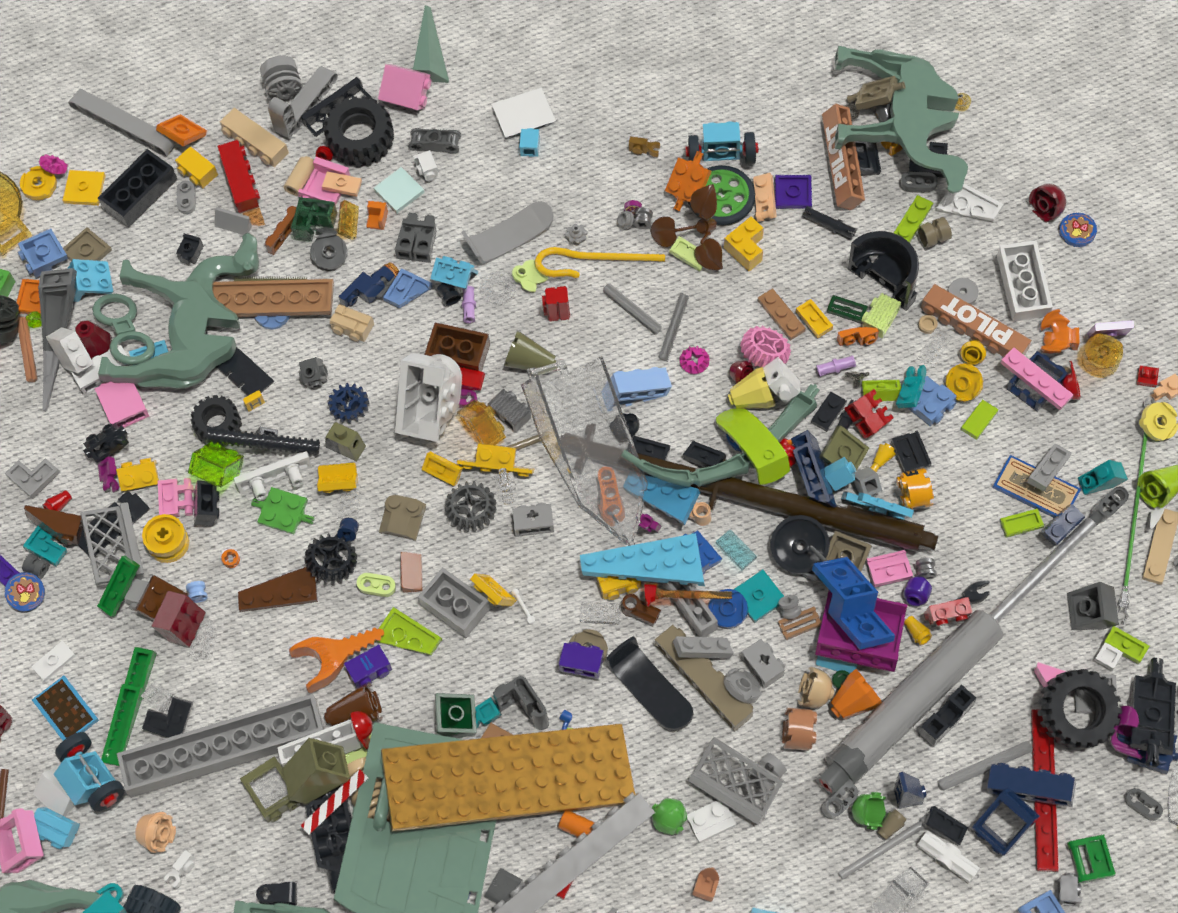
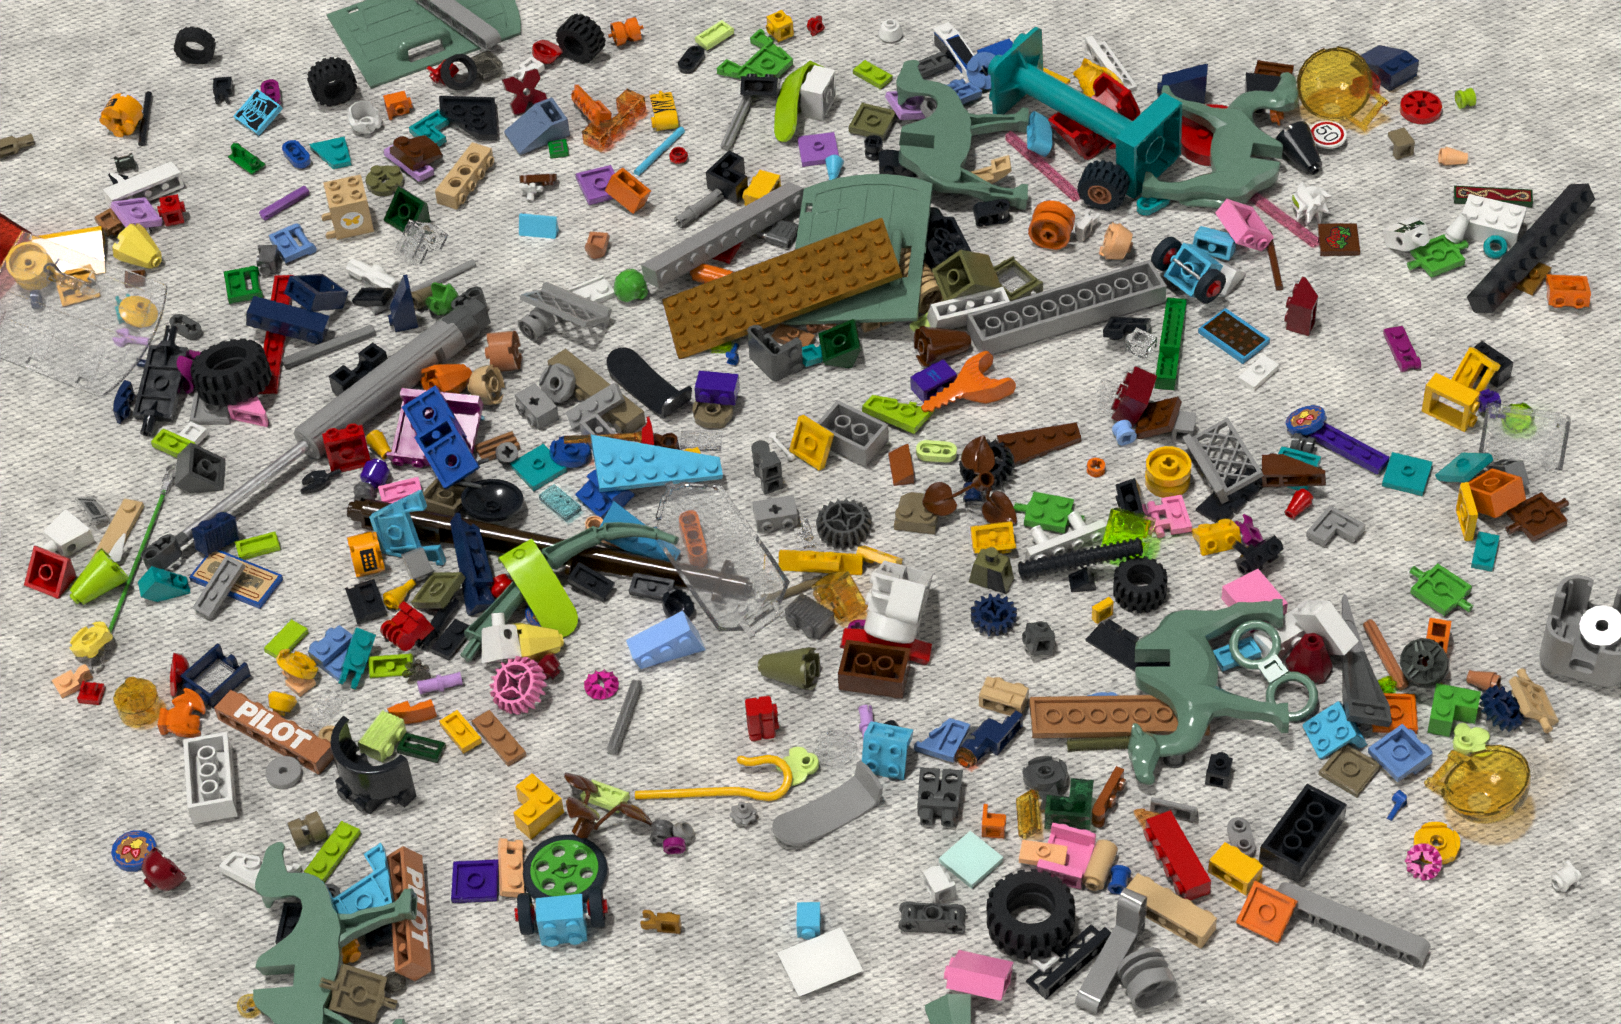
camera: 175 degrees right, 15 degrees down
yellow plate [62,170,106,206] -> none
green plate [97,556,140,617] -> none
sticker [300,769,368,834] -> none
red plate [315,146,333,161] -> none
red cap [350,711,373,749] -> none
light grey axle [603,284,662,334] -> none
magenta plate [638,513,662,533] -> none
orange plate [665,151,712,211] -> none
black pin [803,206,857,239] -> none
medium azure brick [824,457,856,491] -> none
bright pink plate [1001,348,1073,410] -> none
plate [1088,320,1134,338] -> none
none -> medium azure wing [322,843,394,914]
none -> dark grey legs [751,440,784,495]
none -> reddish brown plant [922,435,1017,525]
none -> orange wheel [1028,200,1075,250]
none -> blue bush [1108,865,1131,895]
none -> blue hand [1387,790,1407,821]

